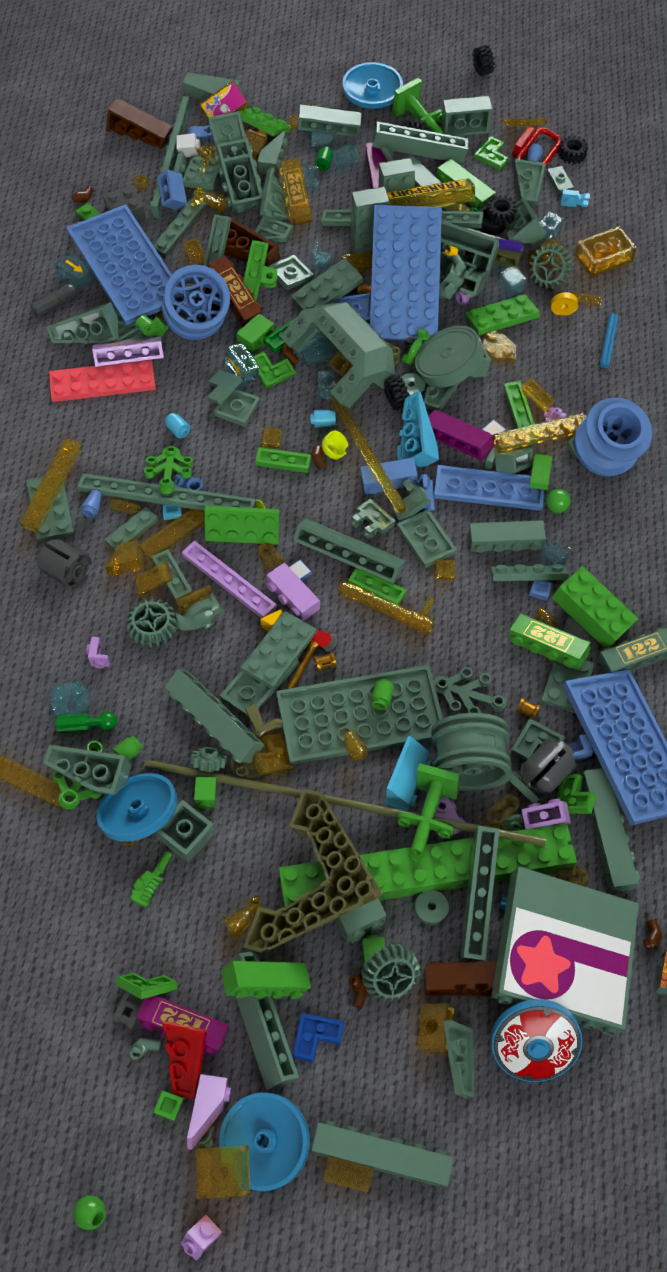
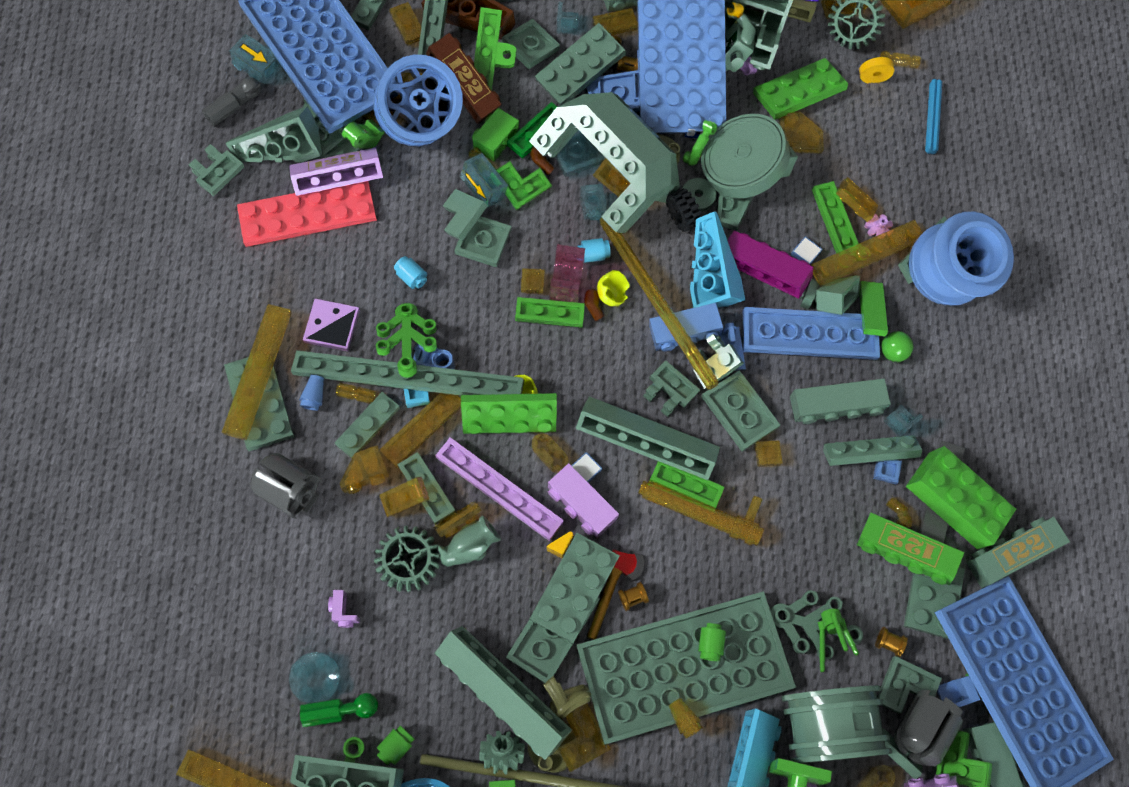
camera: 10 degrees left, 10 degrees up
clear light blue brick [499,266,526,296] -> none
none -> sand green plate [189,144,244,197]
none -> tile [303,299,360,352]
none -> clear pink piece [550,244,585,303]
none -> bright green plant [818,609,859,672]

